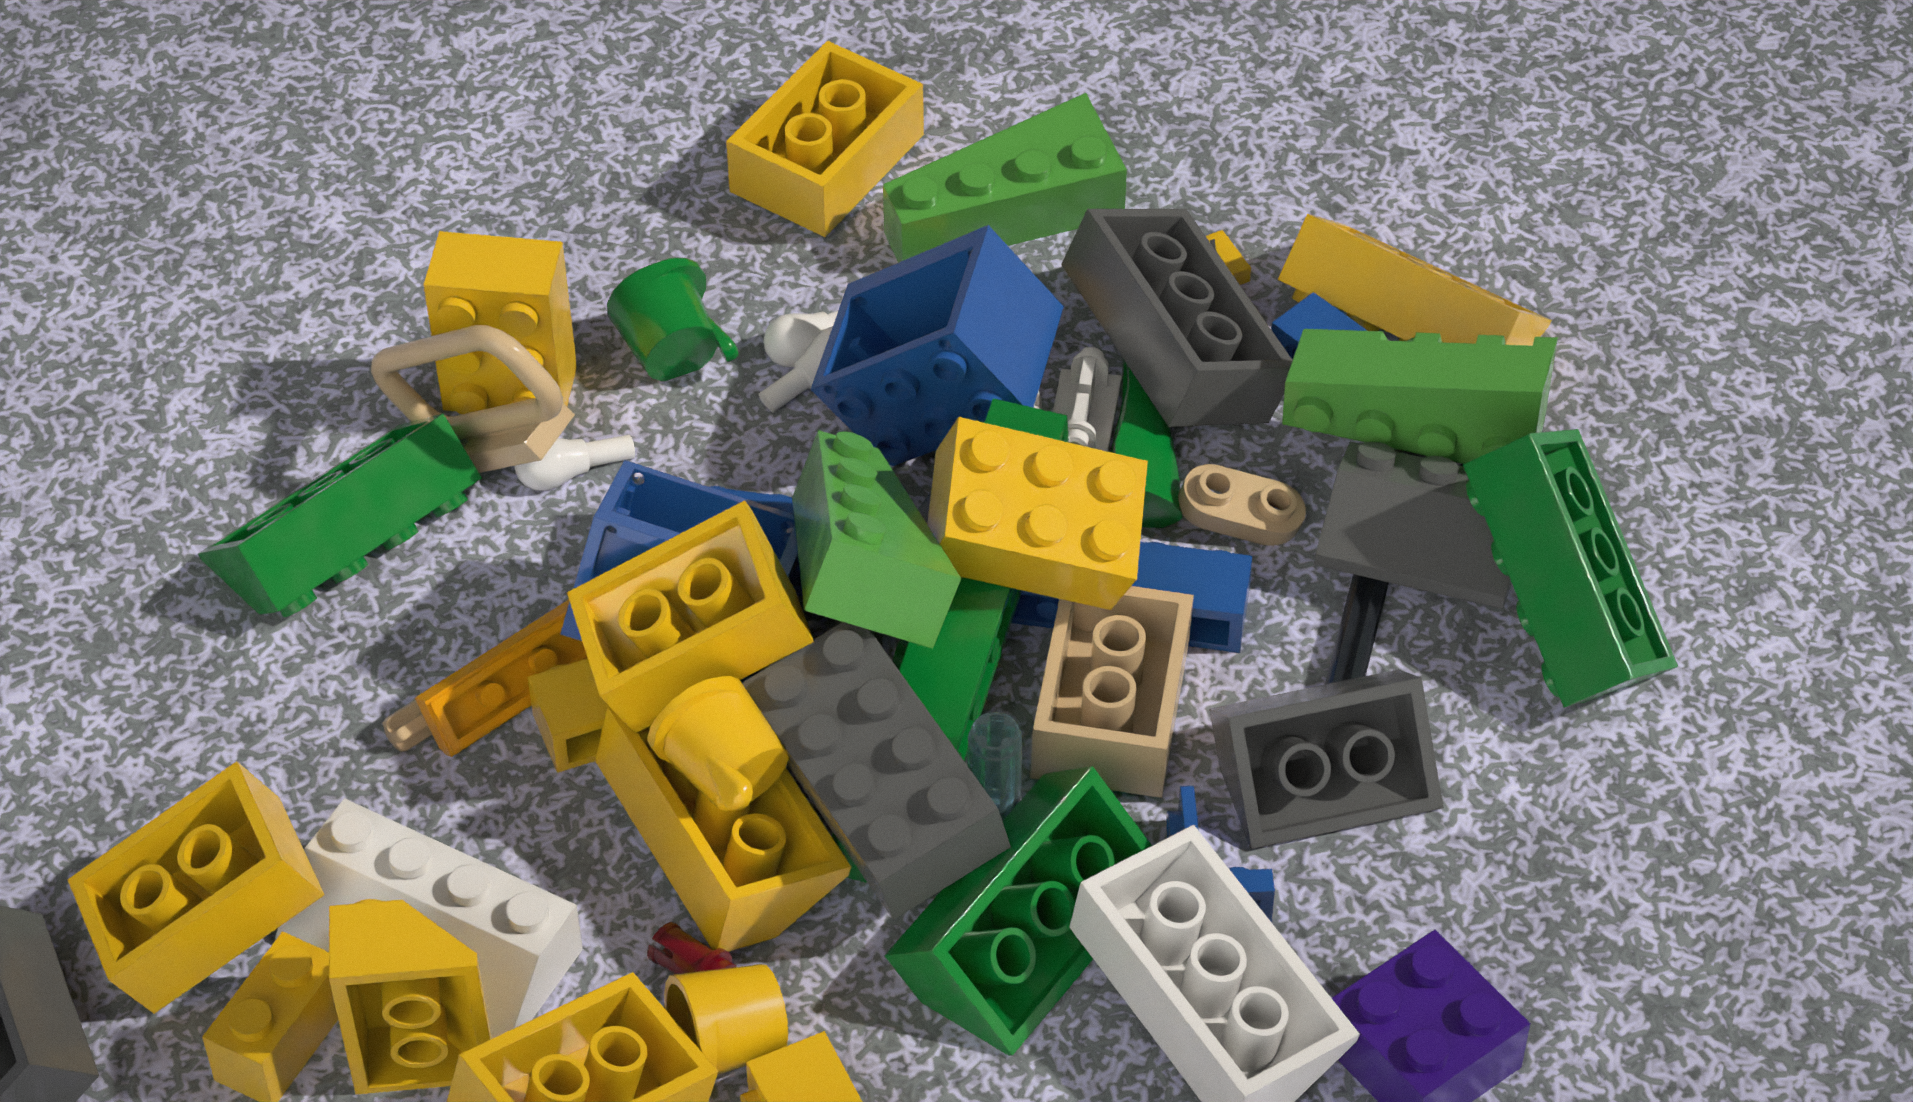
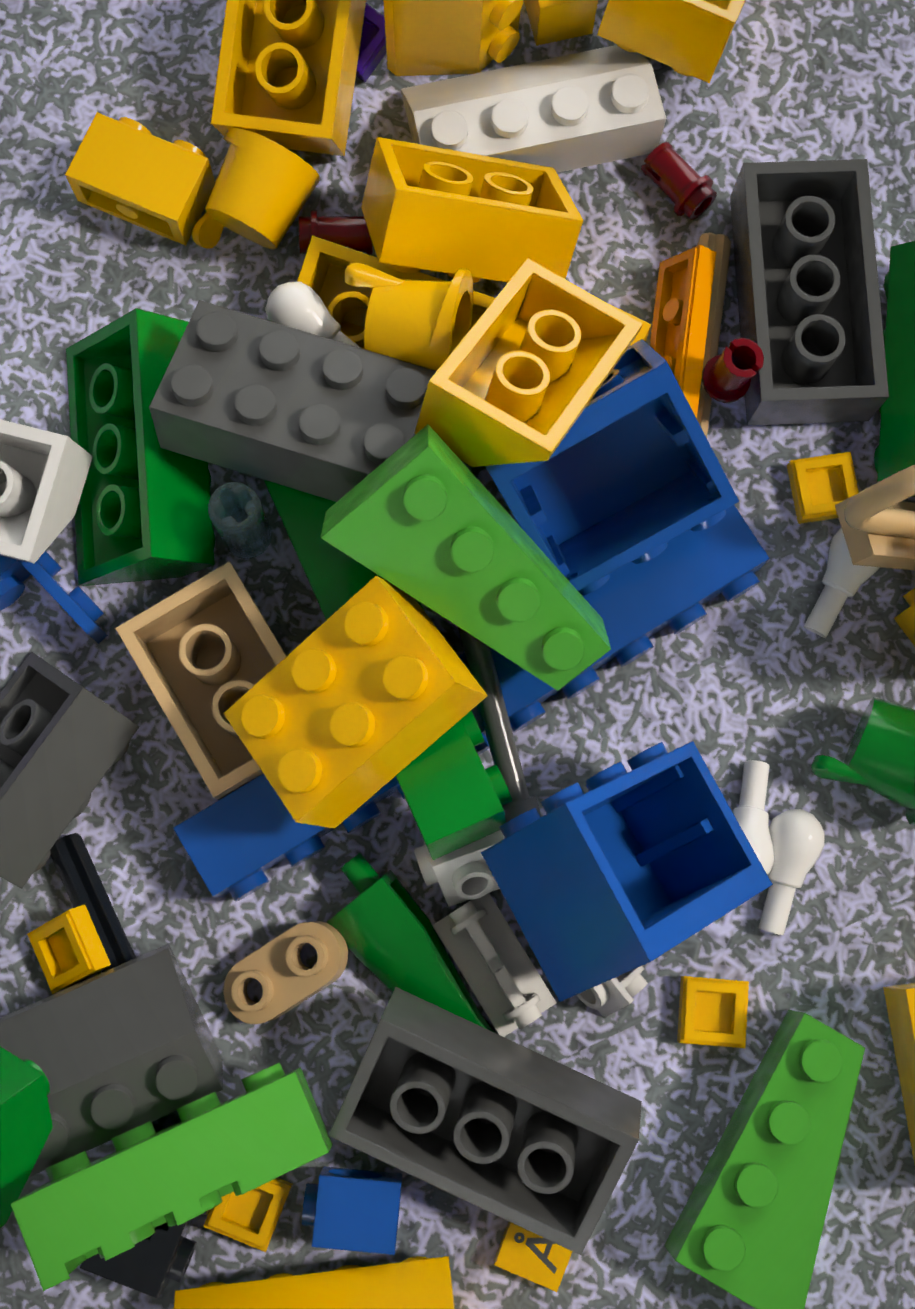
camera: 135 degrees right, 30 degrees up
none -> yellow tile [27,904,111,994]
none -> white piece [265,281,361,348]
none -> yellow brick [361,137,584,283]
none -> dark red pin [641,141,717,220]
none -> dark red pin [701,338,764,403]
none -> dark grey brick [730,159,889,426]
none -> yellow tile [786,451,859,524]

